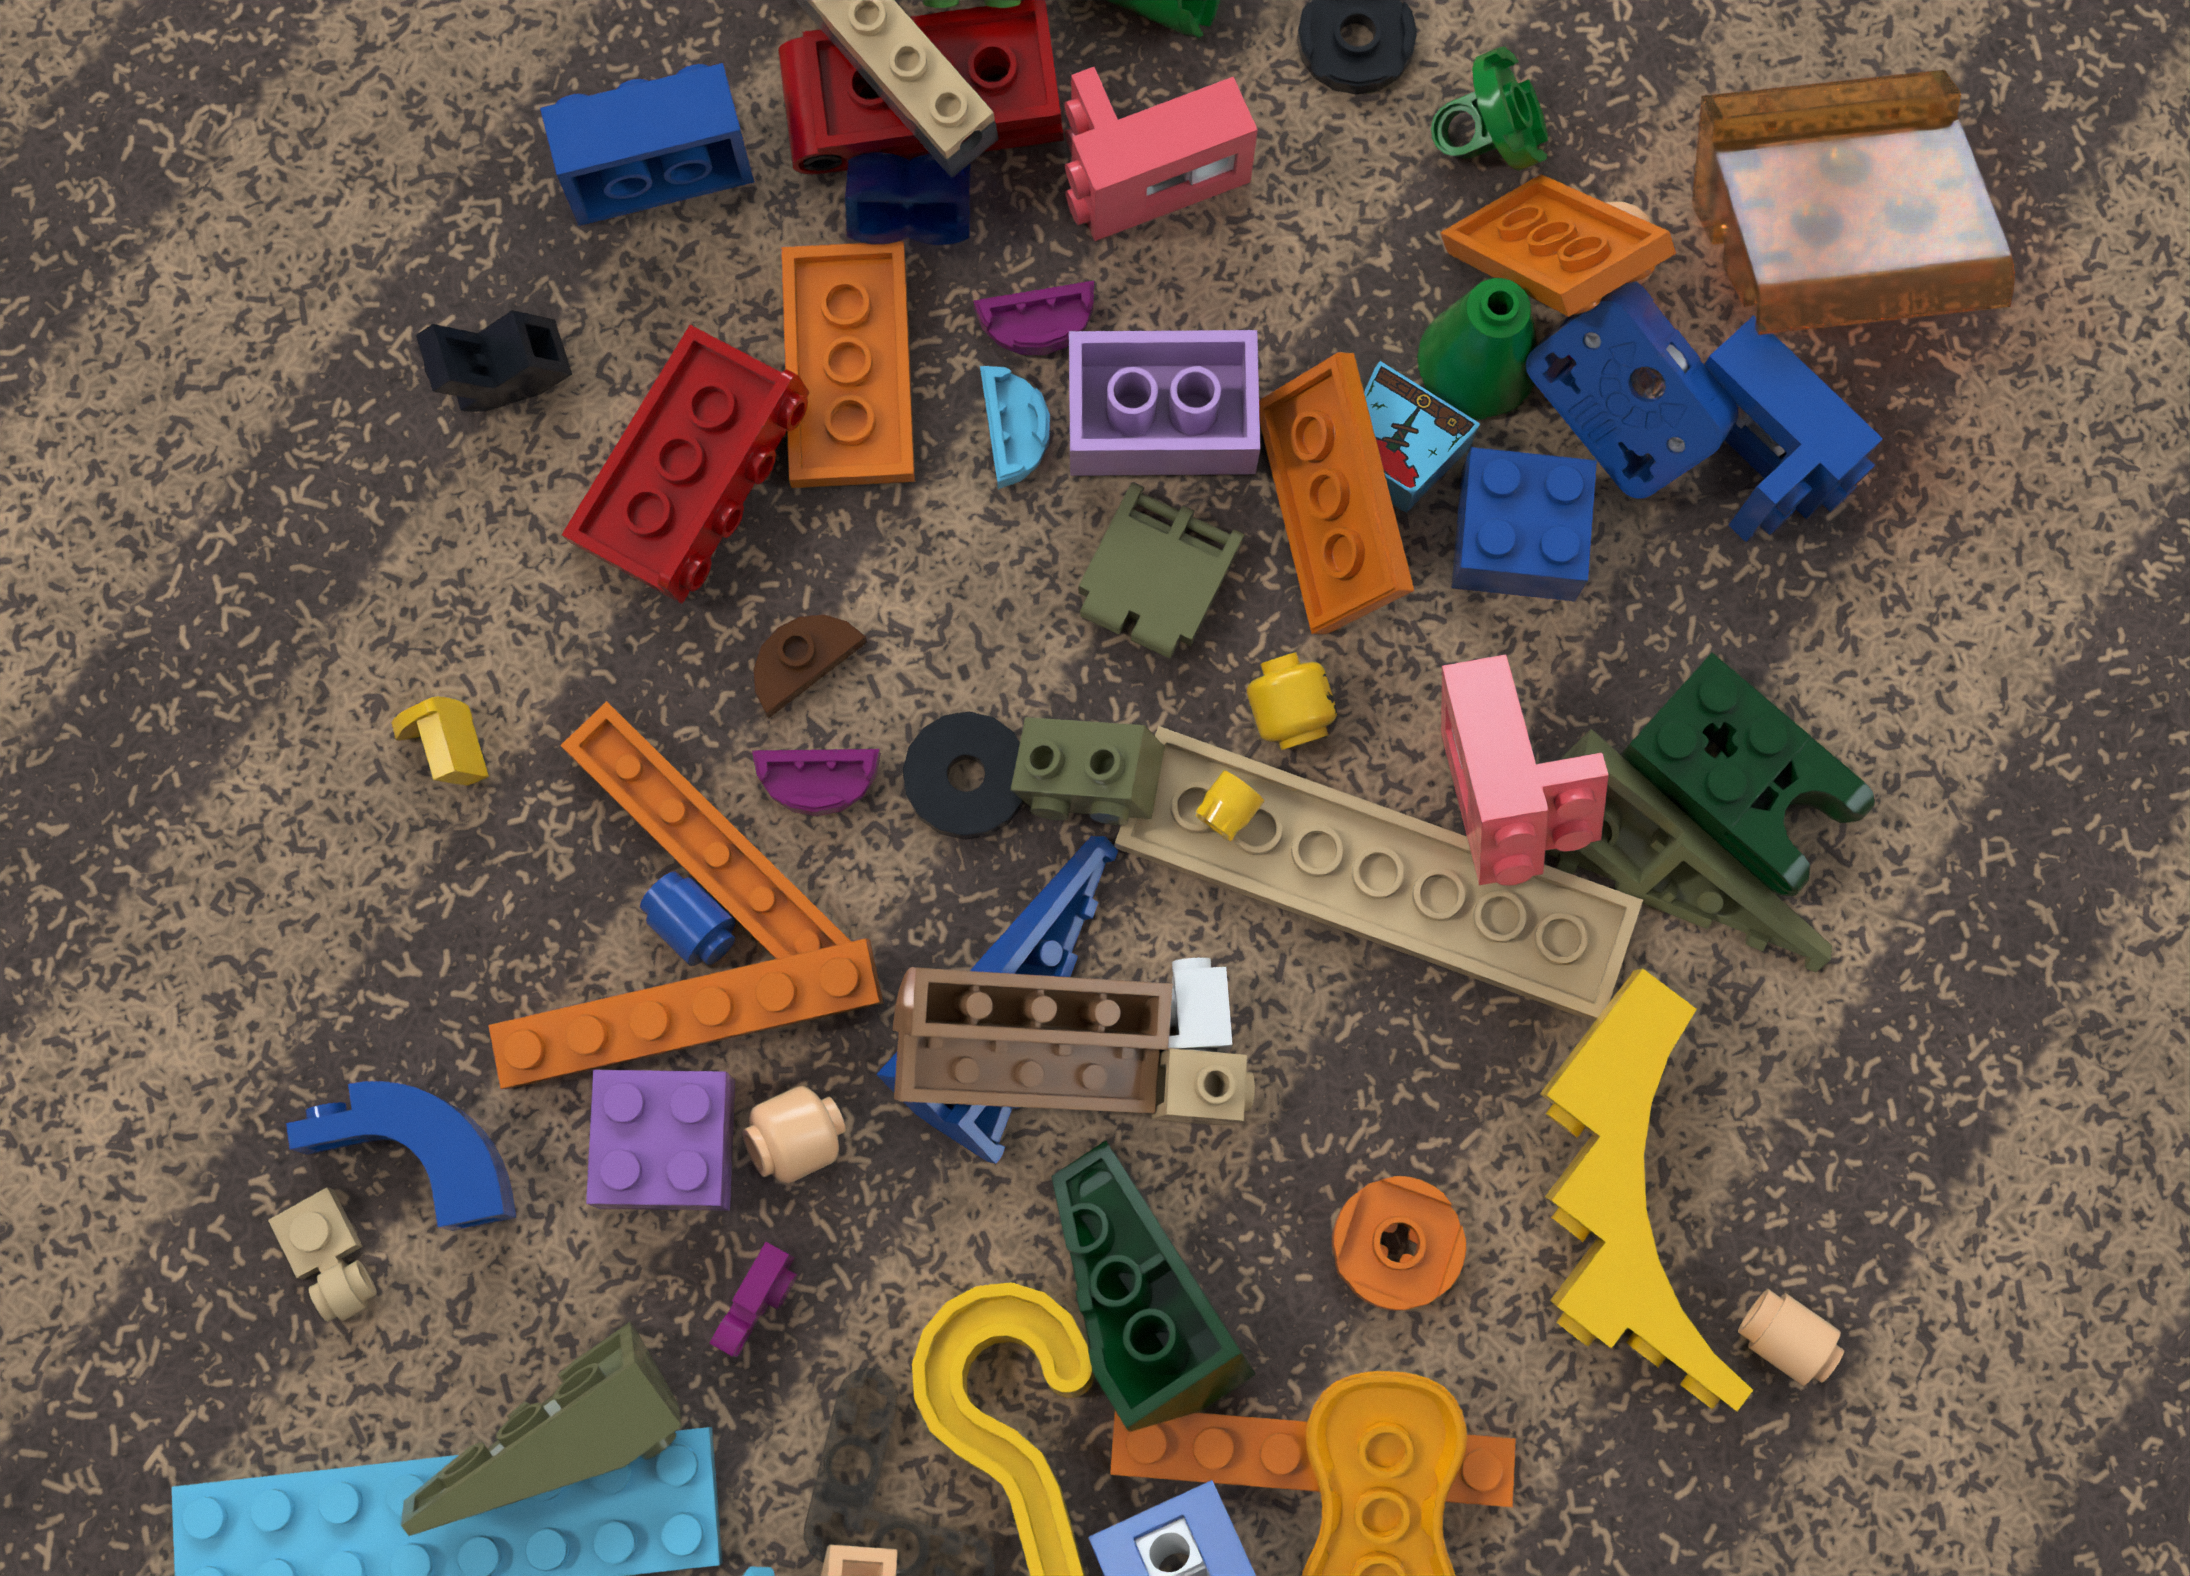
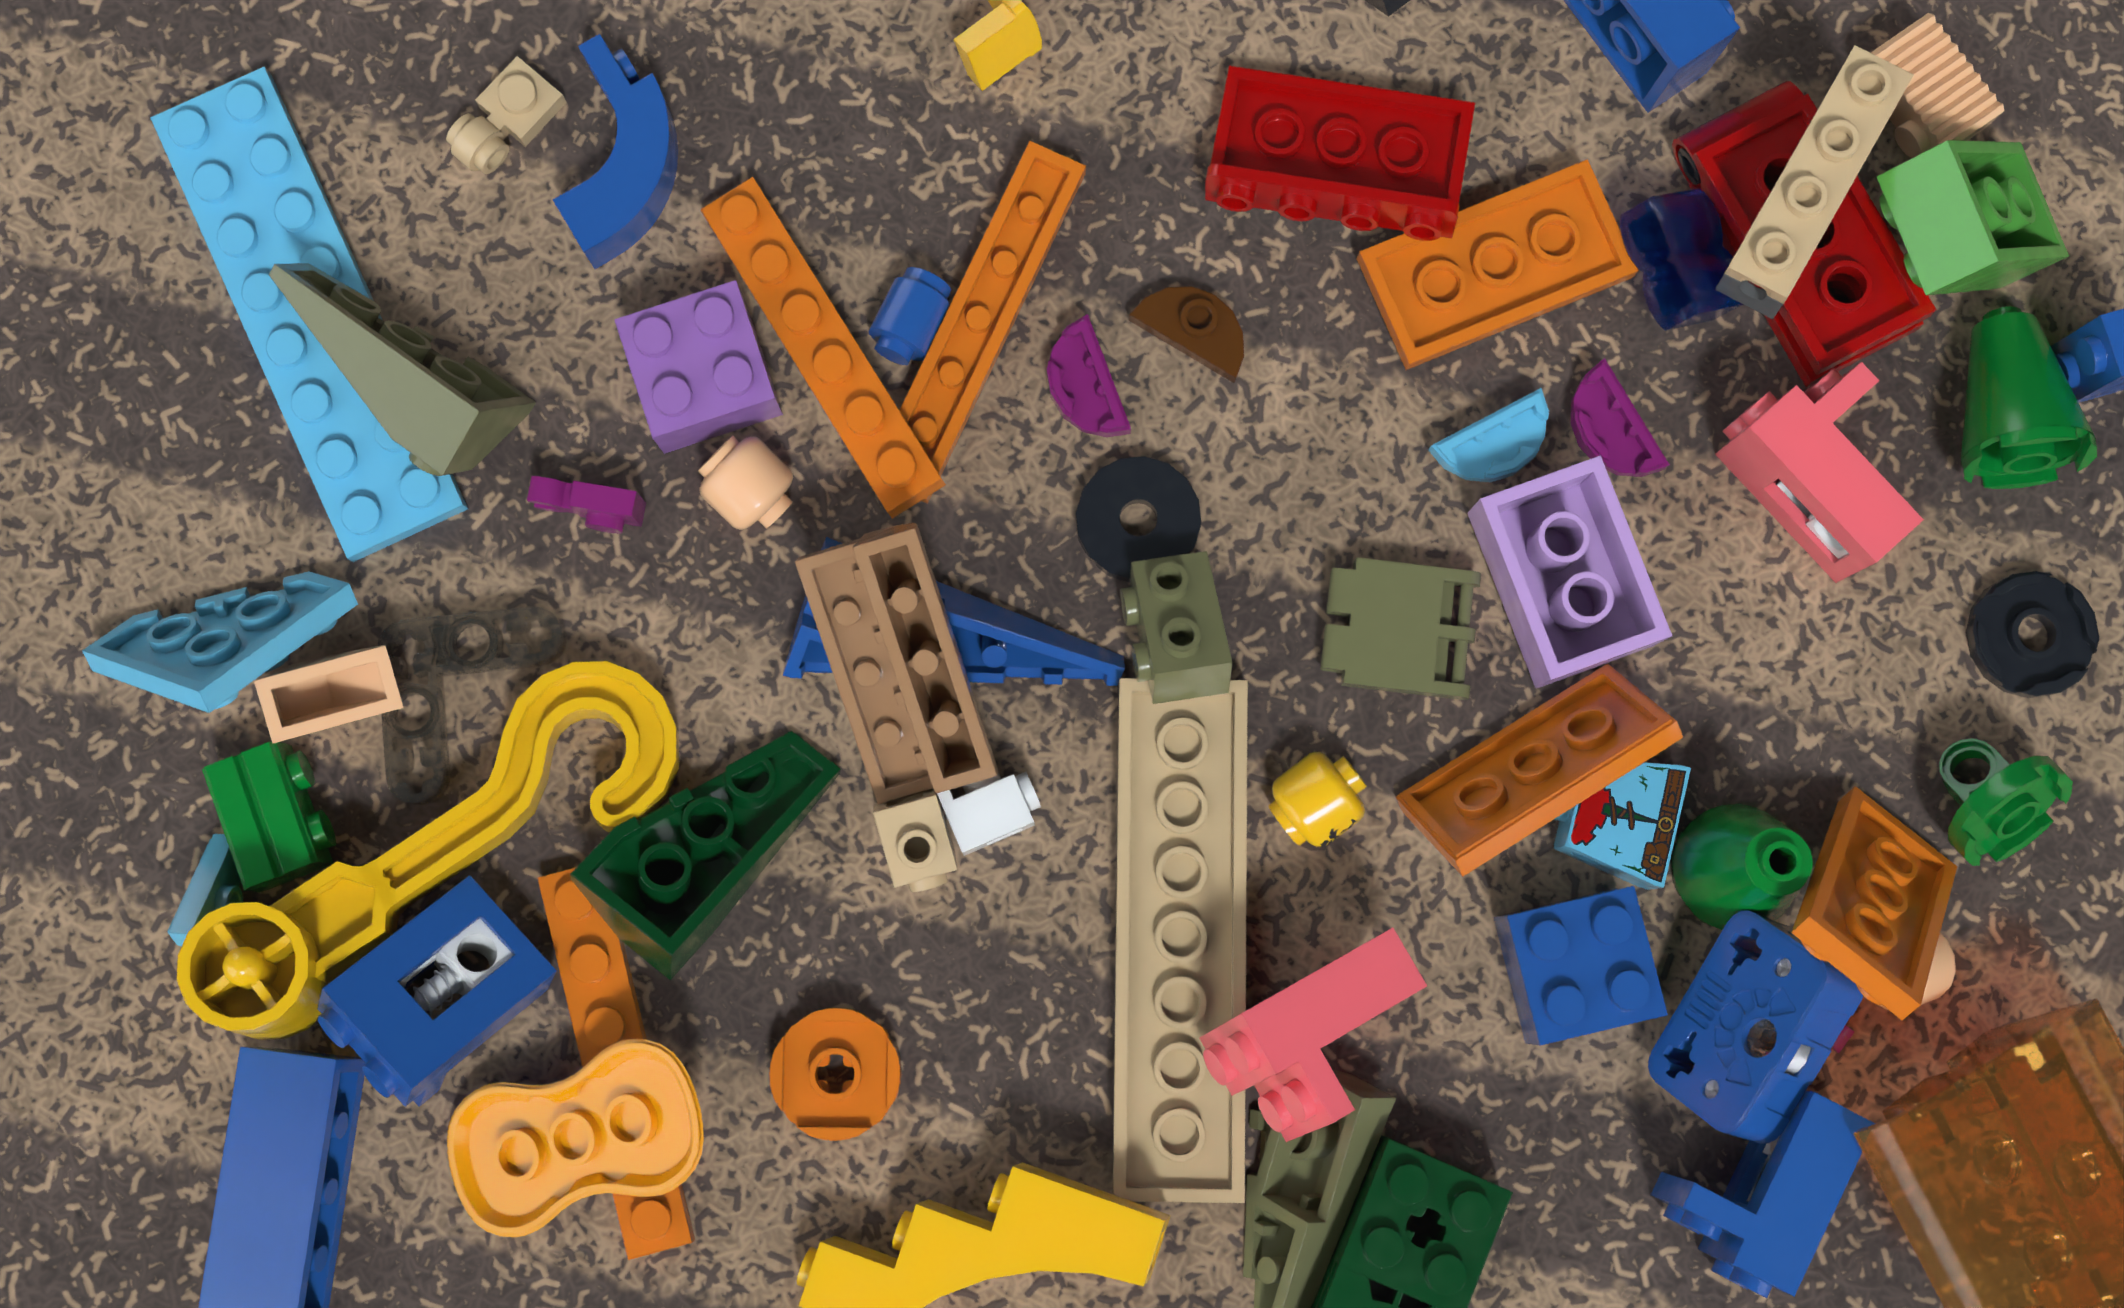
camera: 70 degrees right, 5 degrees up
yellow hose [1196,770,1265,842] -> none

